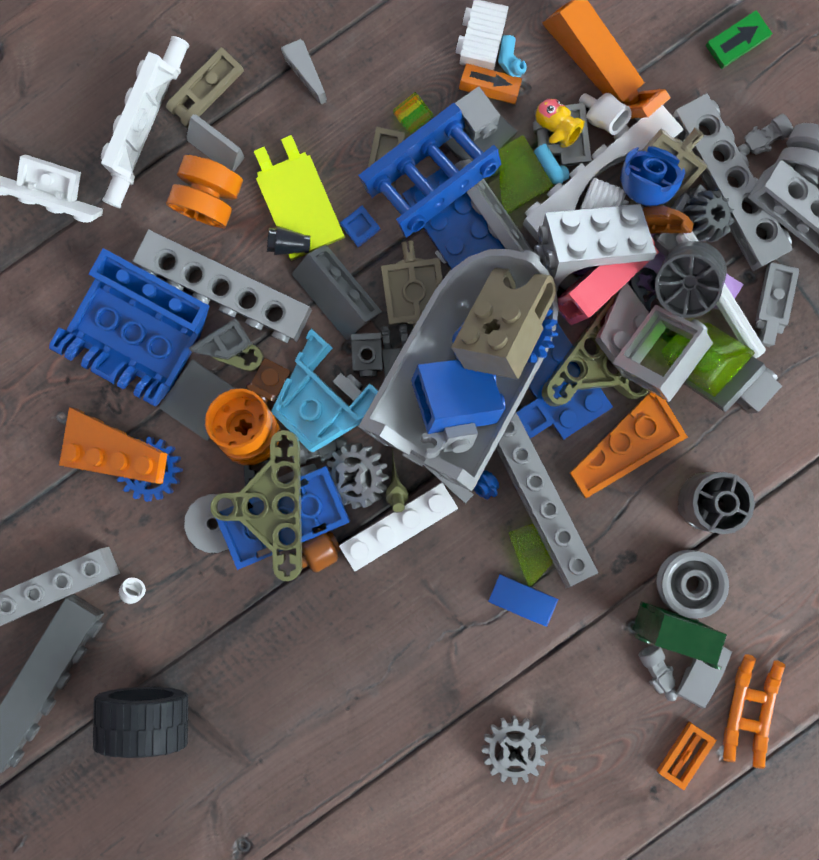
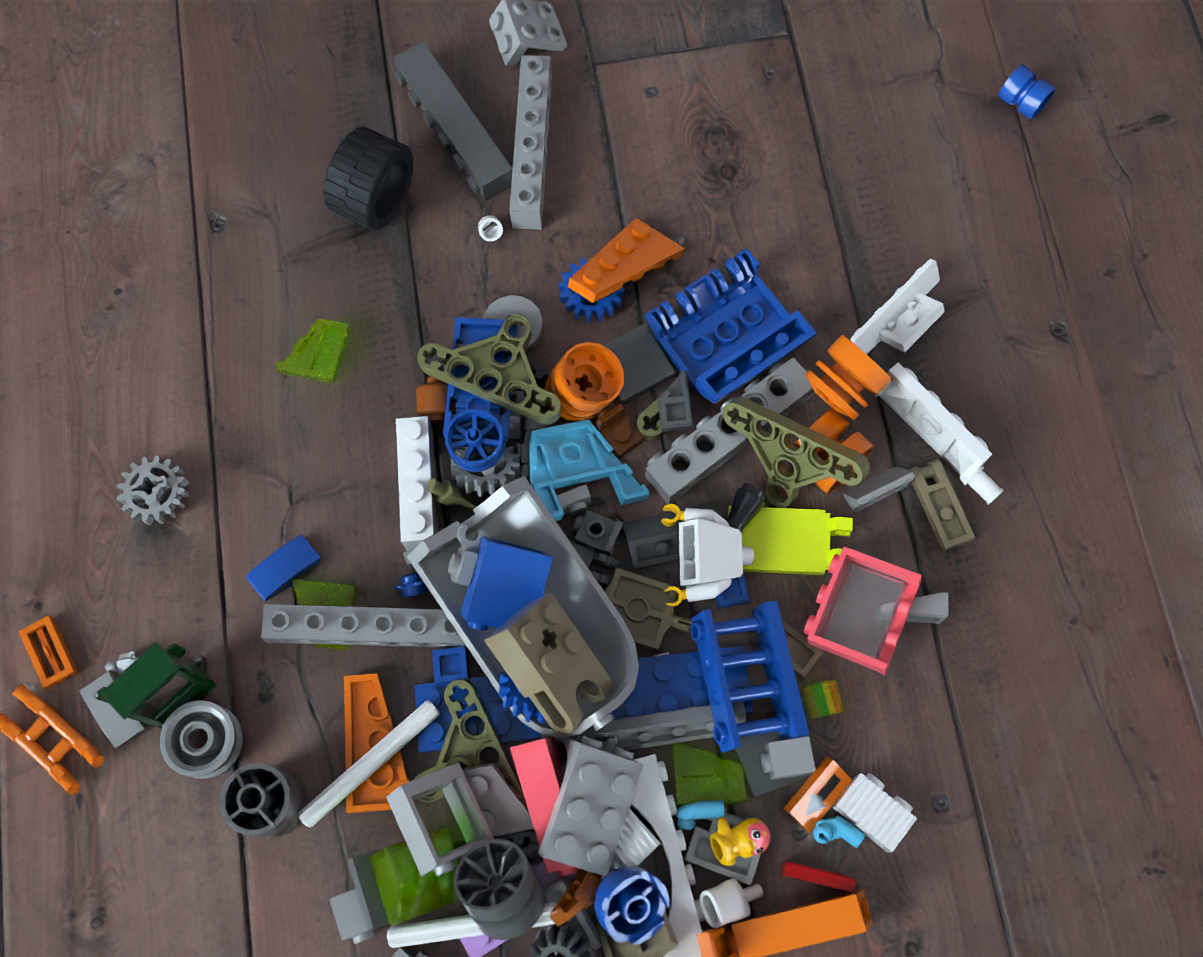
camera: 115 degrees right, 15 degrees down
none -> clear neon green wing [275,318,351,384]
none -> white axle [298,701,439,827]
none -> blue wheel [445,409,506,472]
none -> white torso [661,504,754,606]
none -> olive beam [723,397,870,508]
none -> red tile [780,861,856,893]
none -> orange wheel [804,335,892,421]
none -> window [804,547,922,676]

